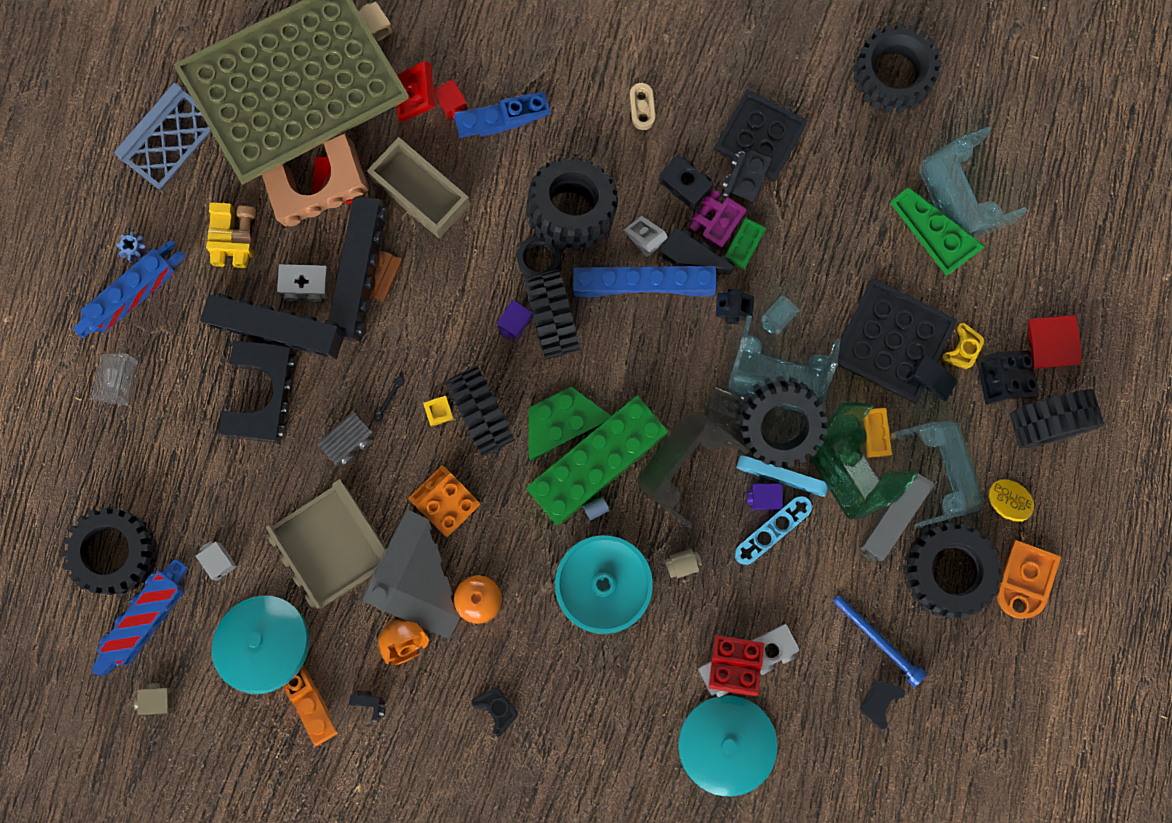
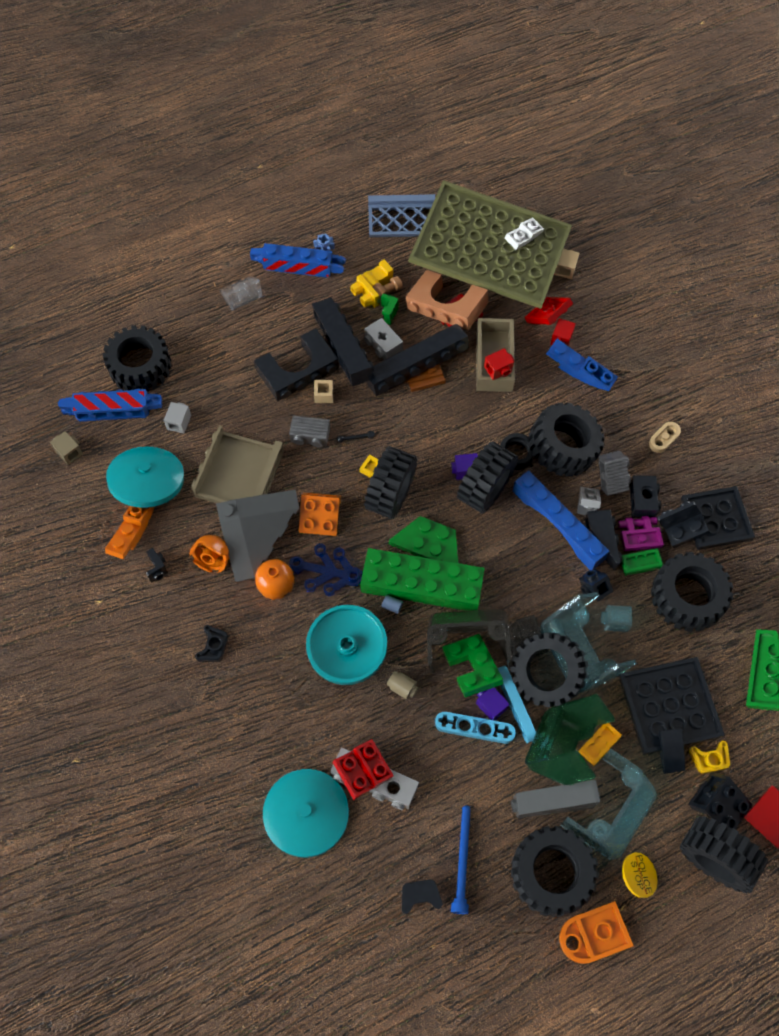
camera: 50 degrees right, 15 degrees down
none -> clear blue plant [289,543,363,596]
none -> tan plate [314,380,333,403]
none -> green bracket [381,294,399,325]
none -> green plate [442,634,503,698]
none -> red brick [484,348,514,380]
none -> white slope [505,218,544,250]
none -> flat silver brick [599,451,631,496]
none -> black tyre [651,552,733,632]

